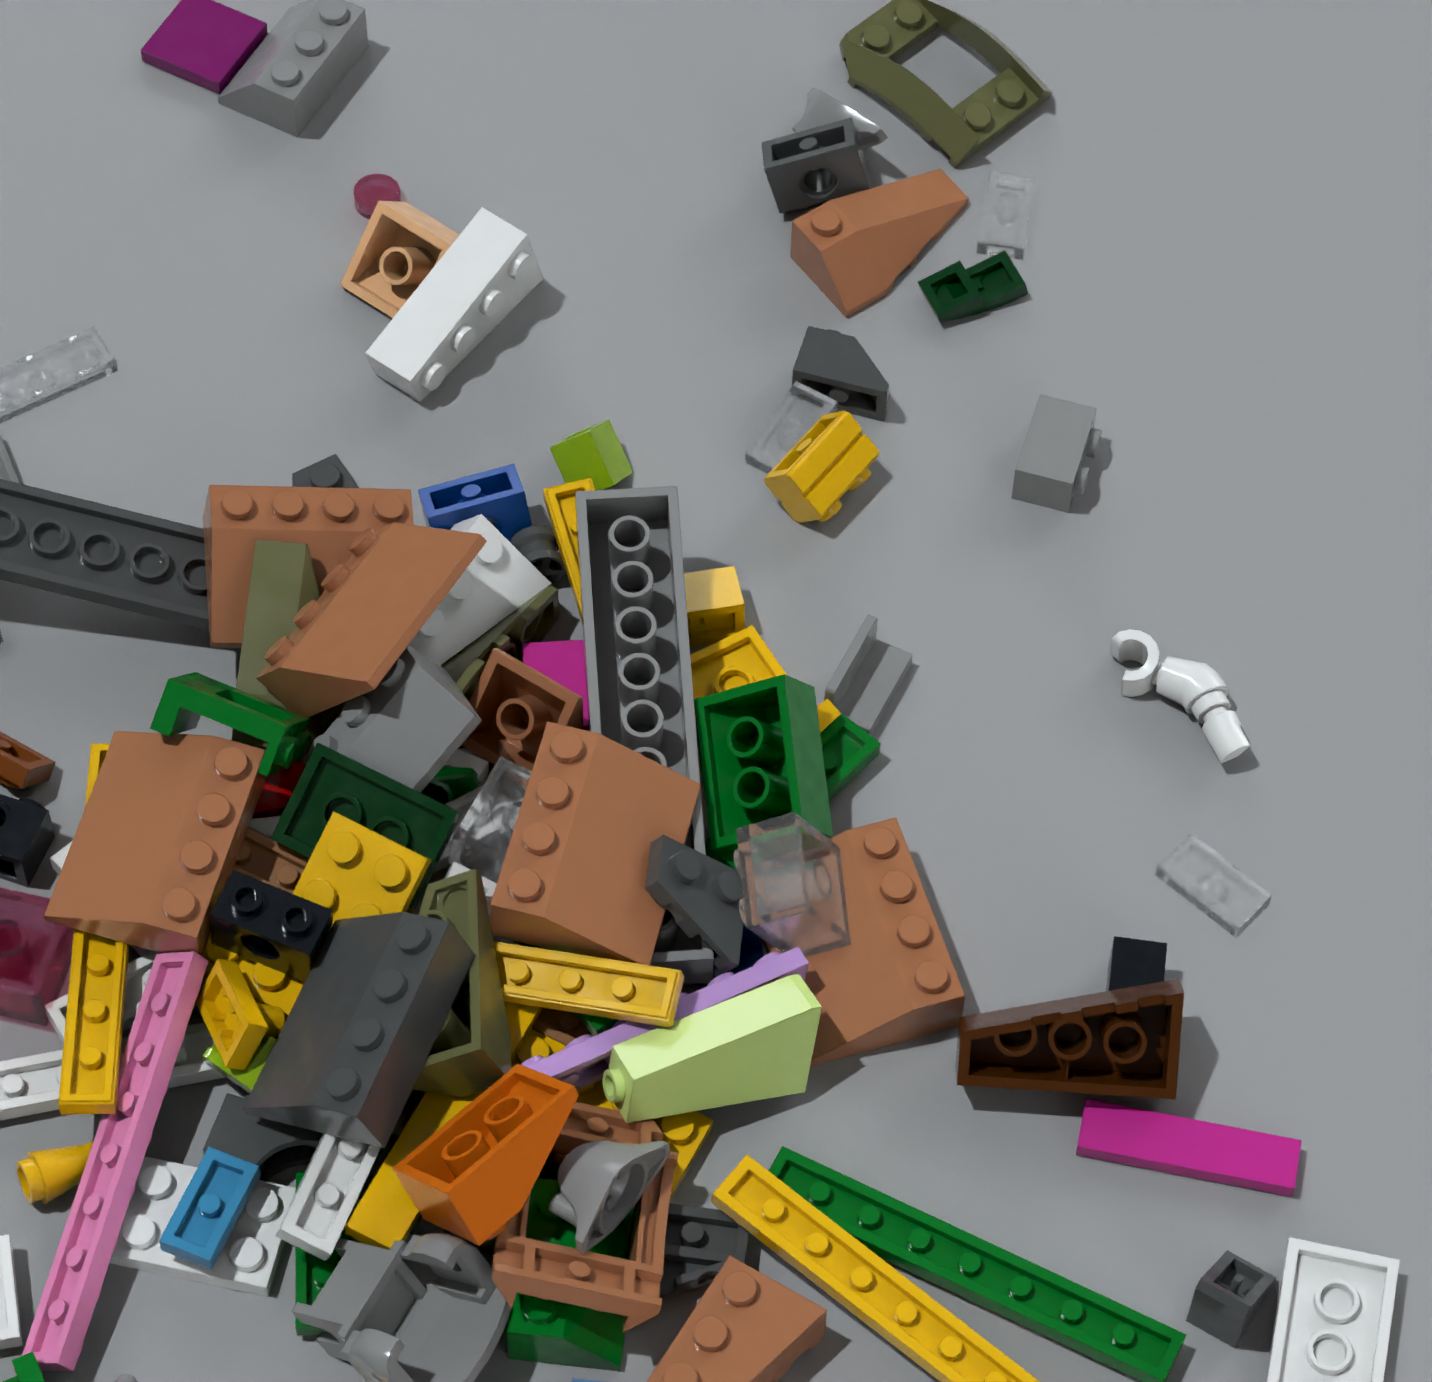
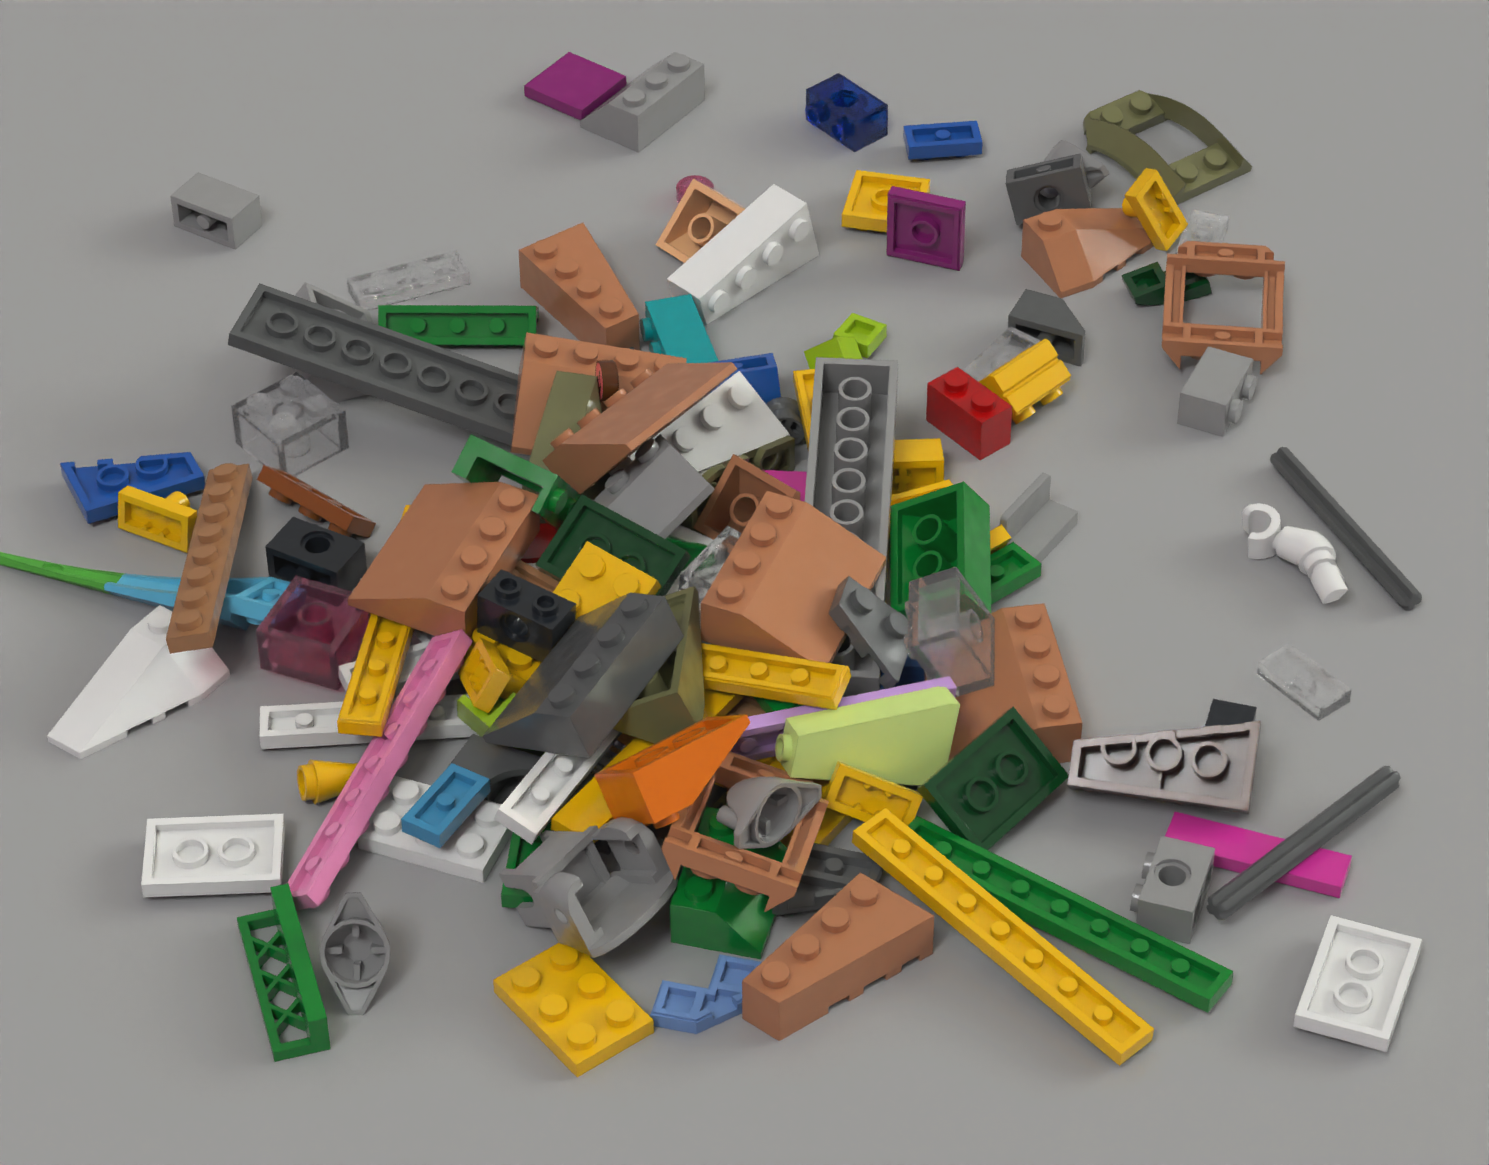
camera: 10 degrees right, 15 degrees down
dark grey slope [1186,1250,1277,1348] -> none
none -> green fence [378,305,539,346]
none -> nougat wedge [519,222,640,351]
none -> reddish brown tile [595,360,619,402]
none -> teal brick [640,294,718,363]
none -> clear blue brick [805,73,888,152]
none -> yellow tile [823,761,923,826]
none -> lime plate [833,313,887,359]
none -> yellow plate [842,170,930,232]
none -> magenta tile [886,186,966,271]
none -> blue plate [903,121,983,160]
none -> dark green plate [916,707,1069,850]
none -> red brick [926,367,1012,460]
none -> yellow tile [1122,168,1188,251]
none -> light grey brick [1130,835,1215,944]
none -> nougat wedge [1162,241,1285,375]
none -> dark grey axle [1206,766,1401,920]
none -> dark grey axle [1270,447,1422,610]

